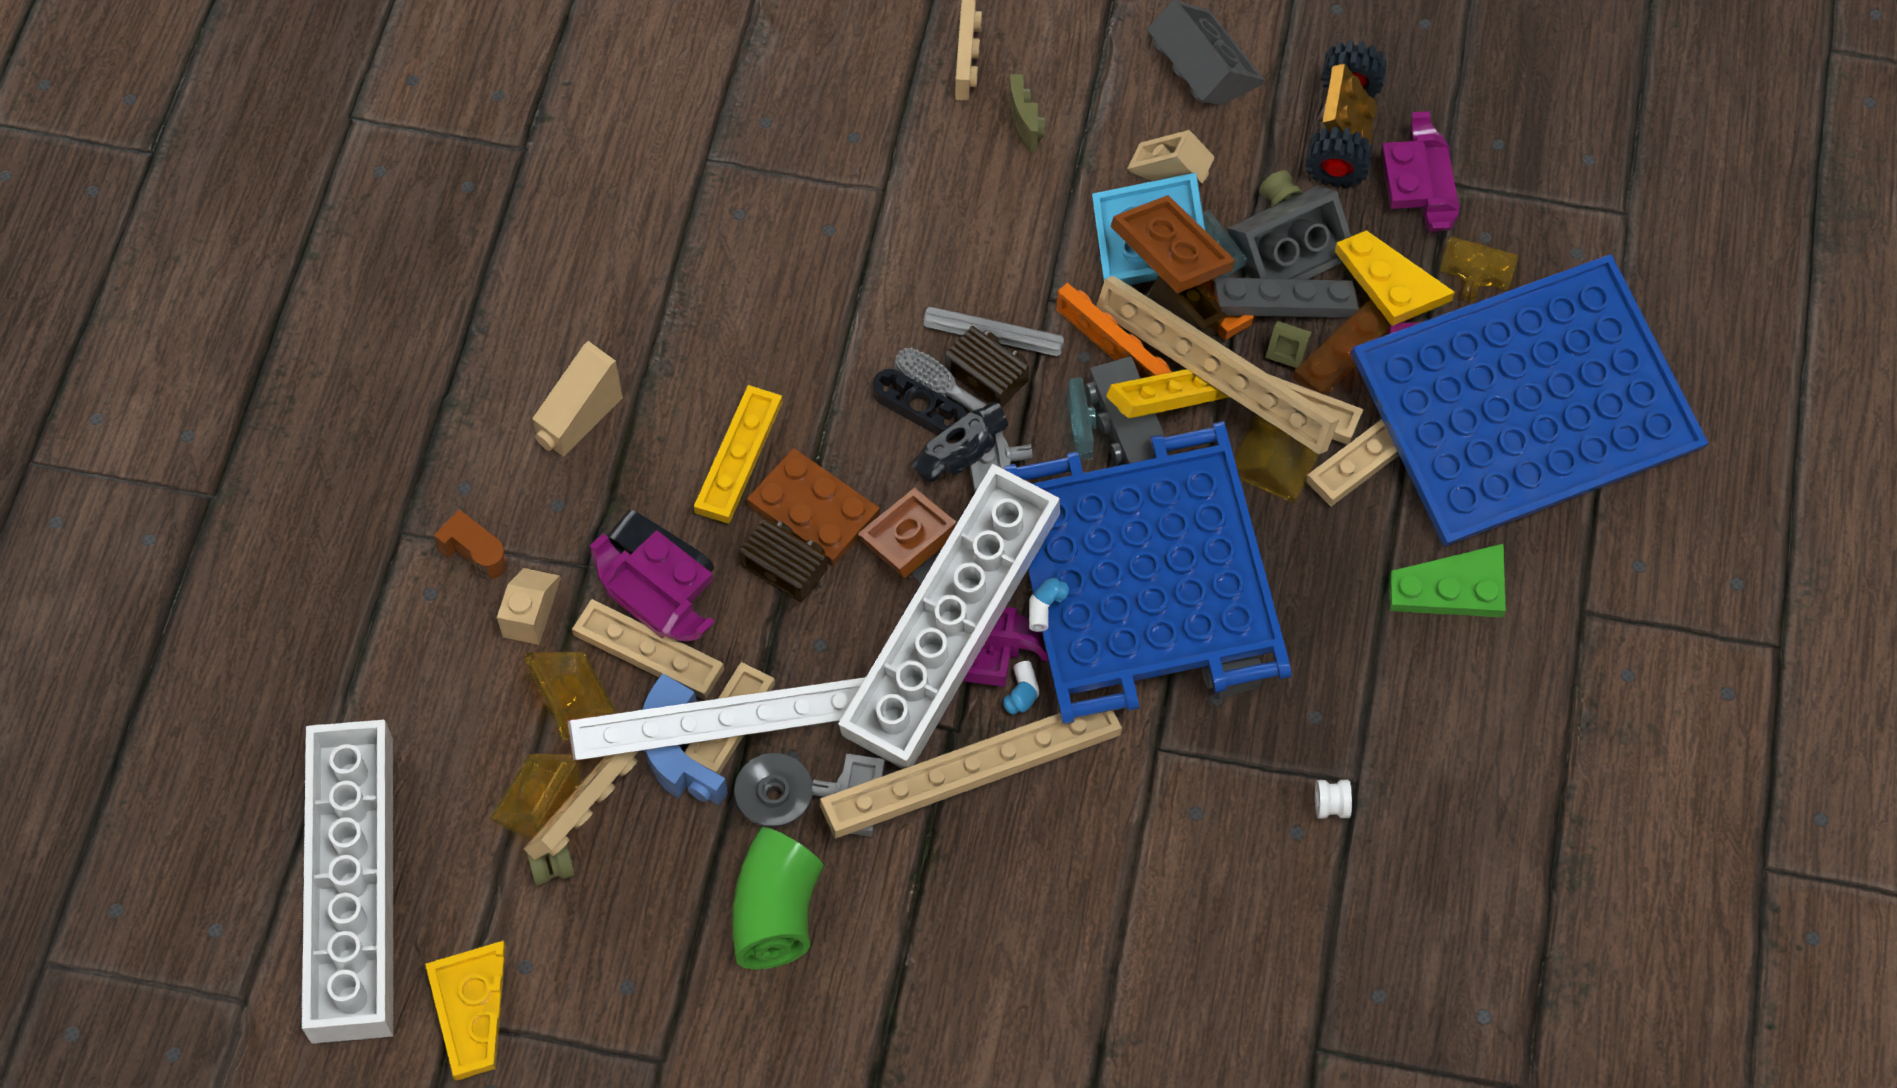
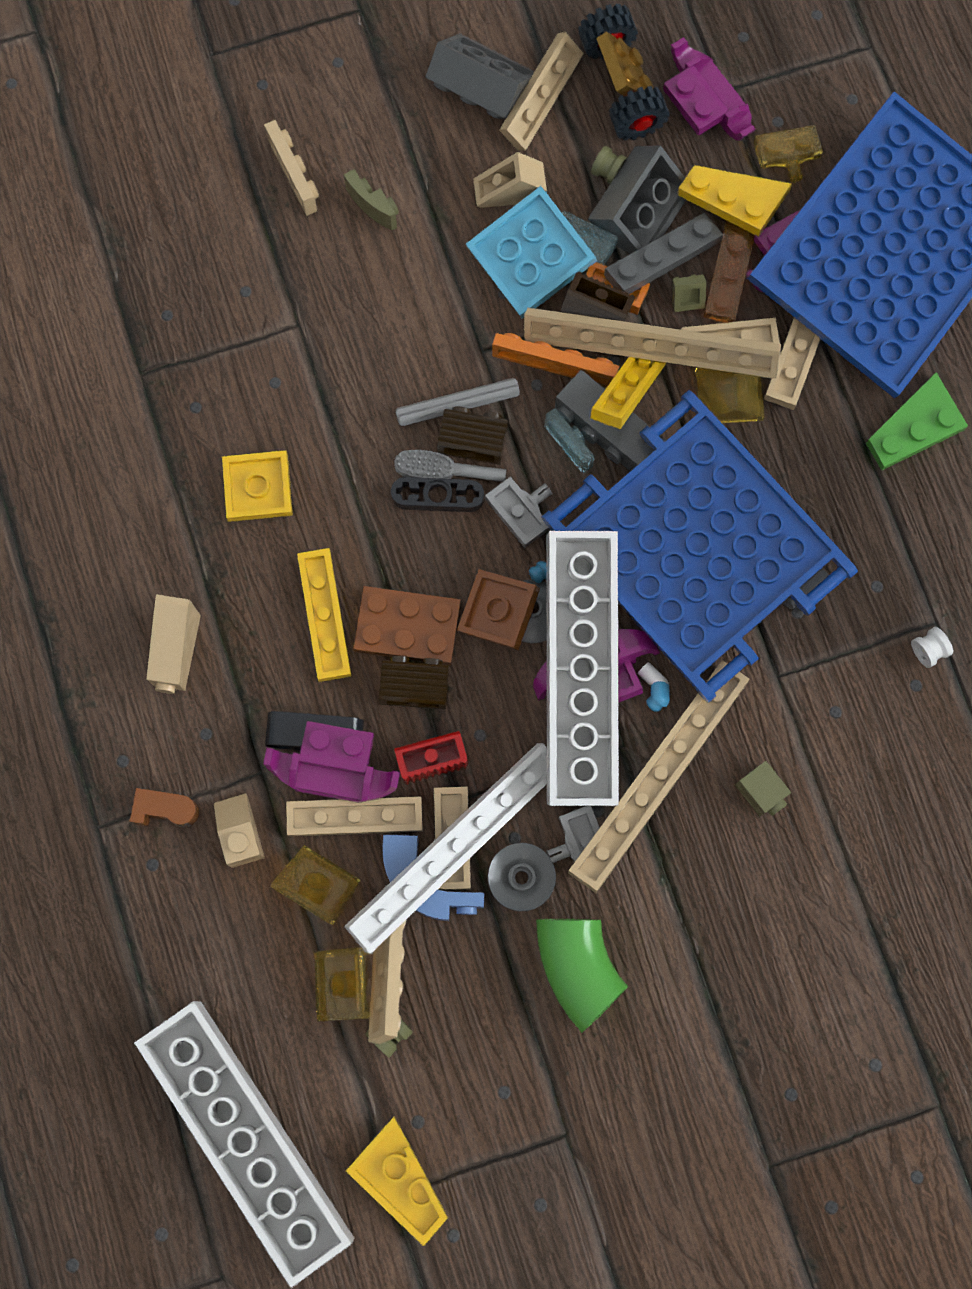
camera: 30 degrees left, 15 degrees up
black piece [910,402,1008,482] -> none
arm [1029,578,1069,632] -> none
dark orange plate [1111,195,1235,293] -> none
none -> yellow plate [222,450,293,522]
none -> red brick [394,731,468,785]
none -> tan plate [499,32,584,151]
none -> olive brick [735,761,791,817]

